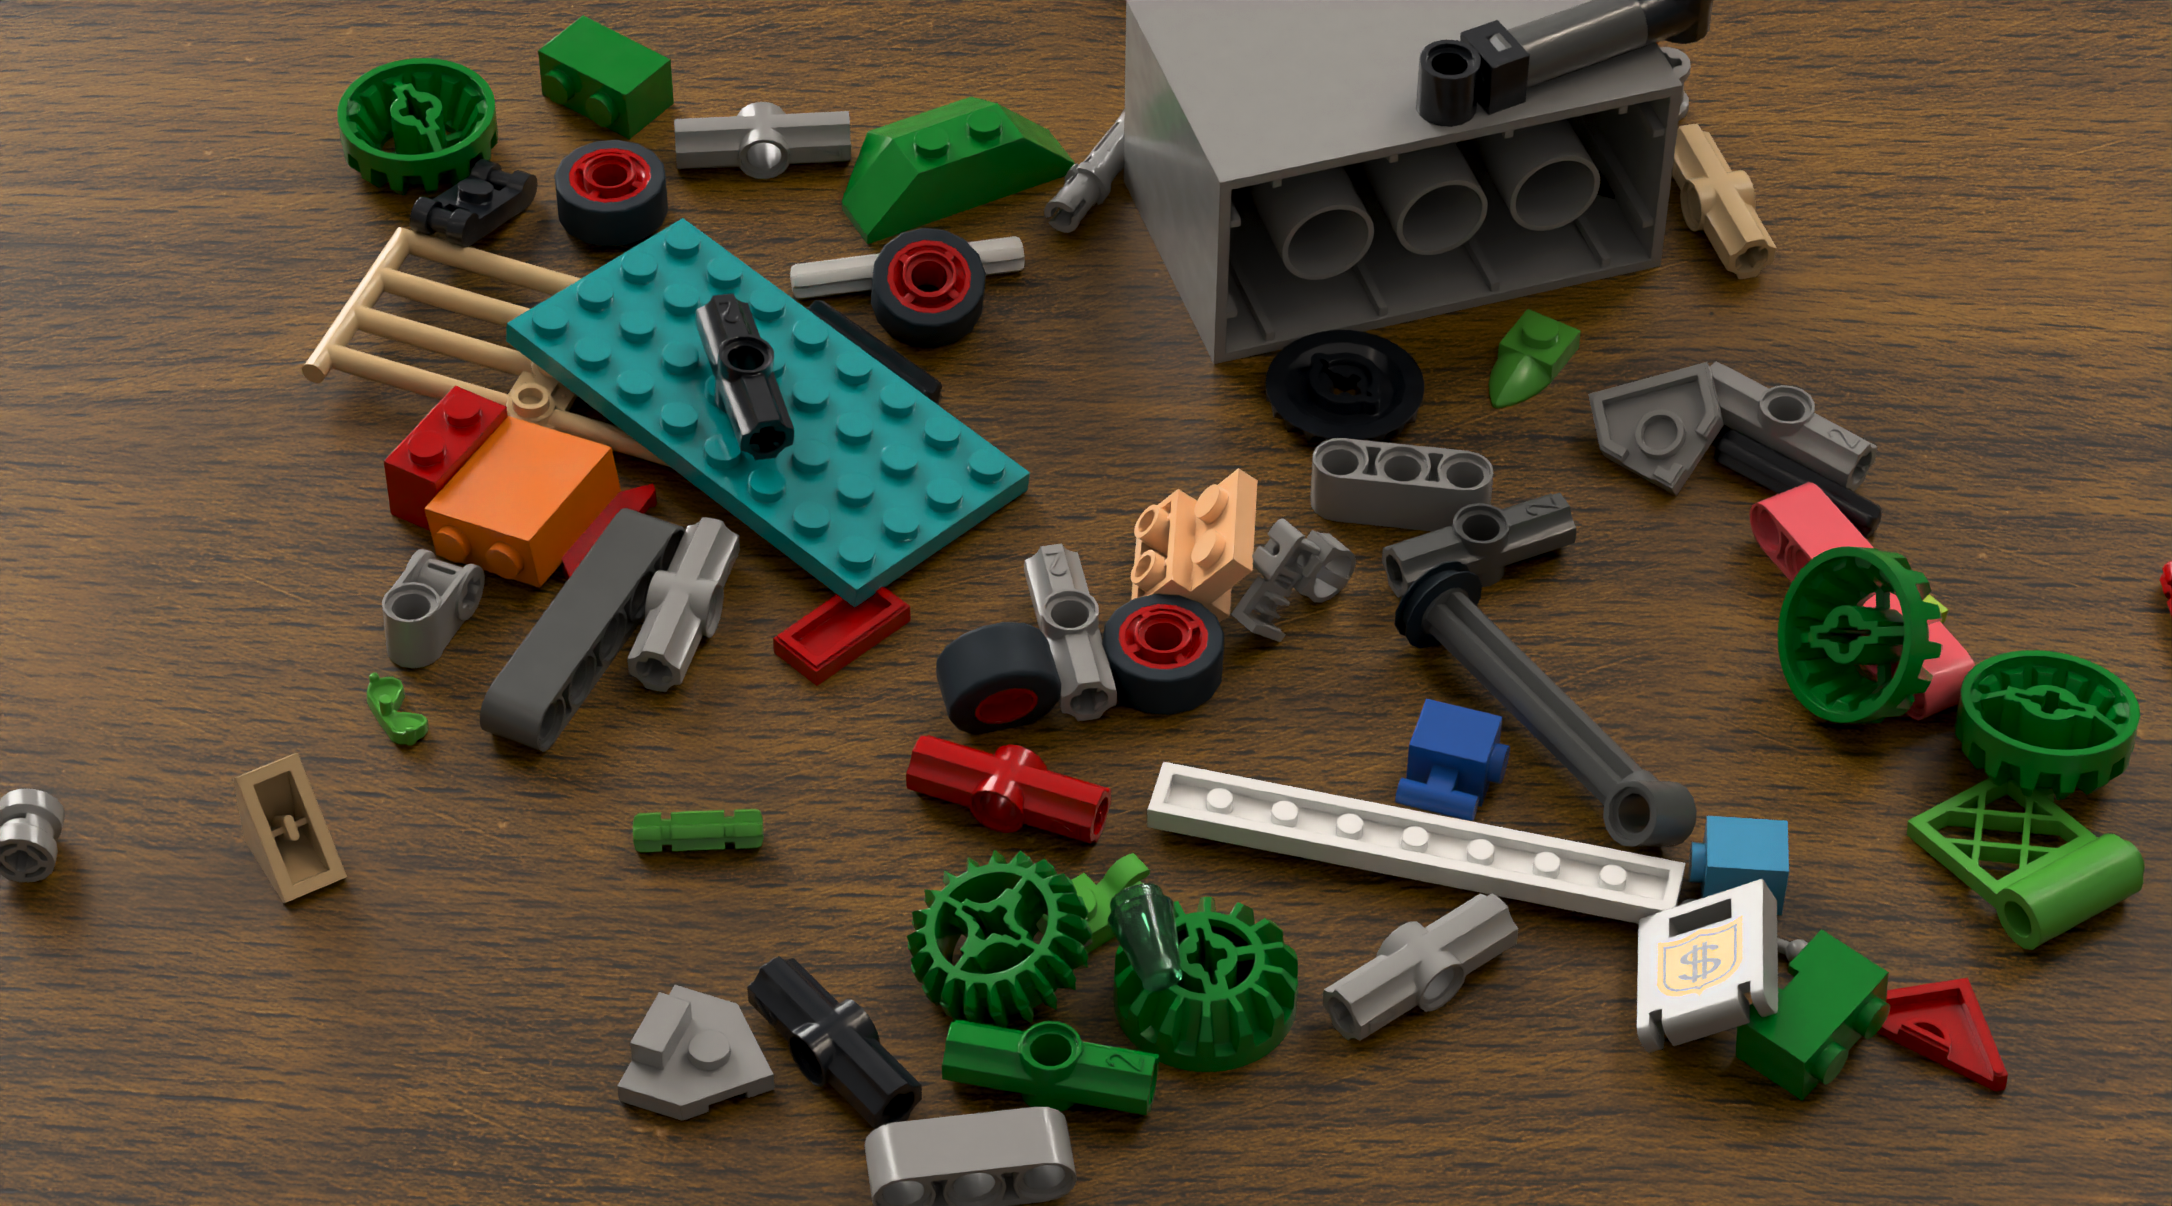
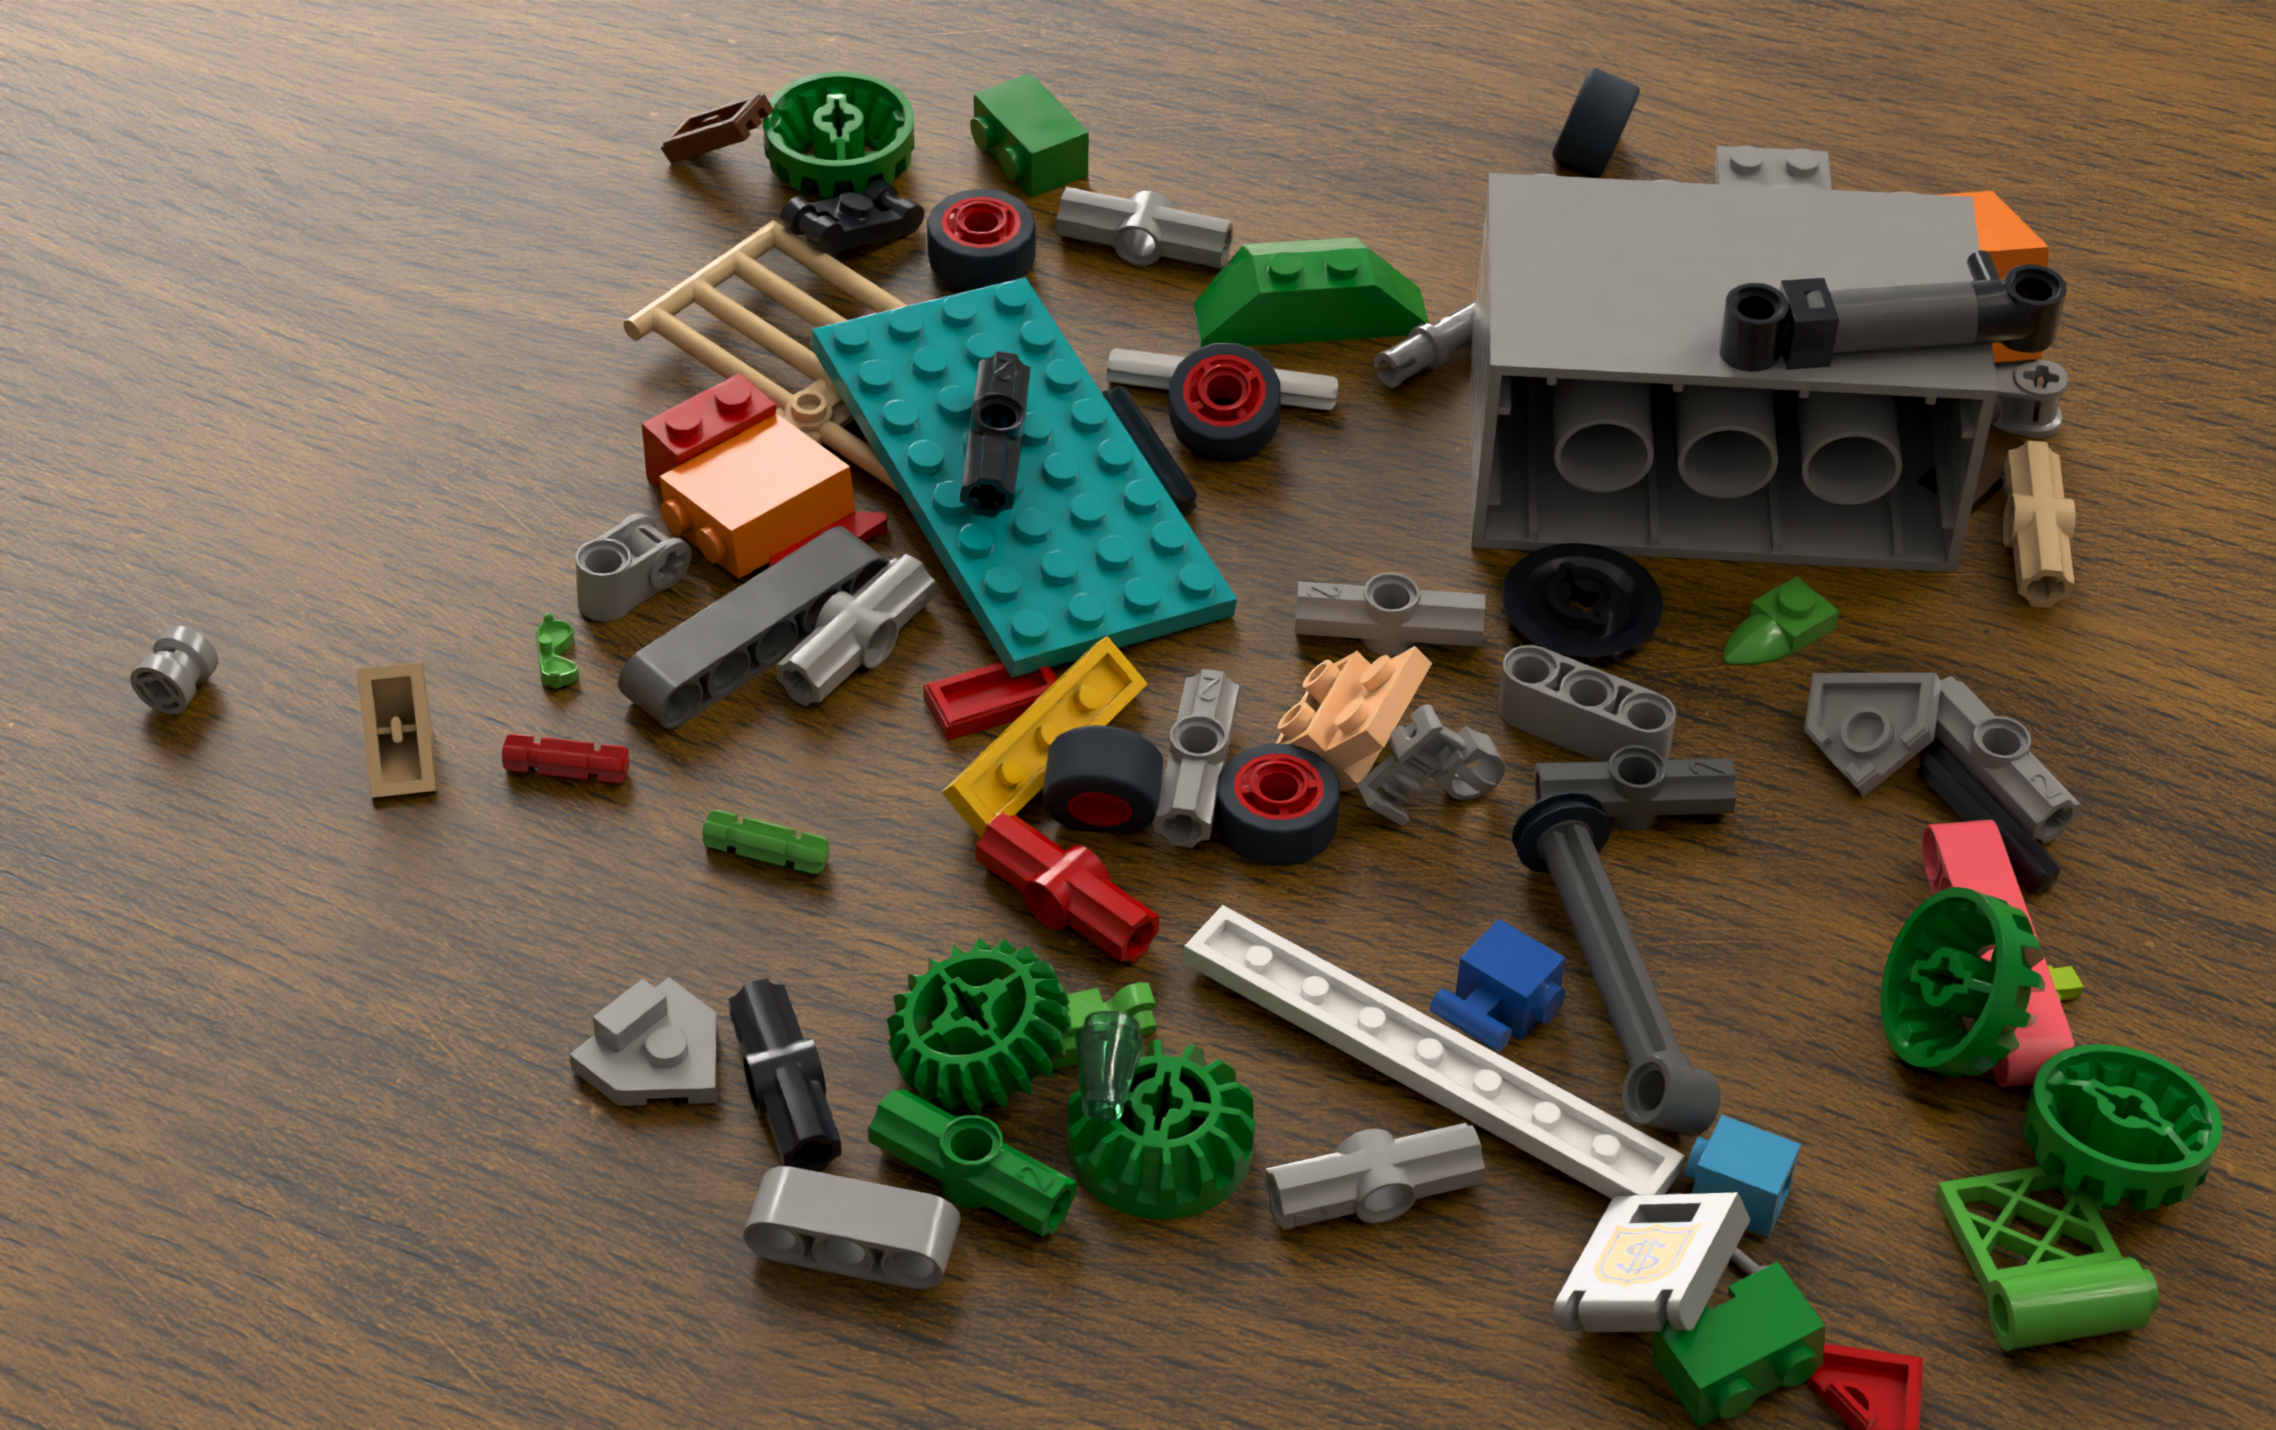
camera: 20 degrees right, 0 degrees up
none -> red axle [502,733,630,784]
none -> reddish brown tile [660,94,774,164]
none -> yellow plate [941,636,1148,839]
none -> light grey piece [1295,572,1486,656]

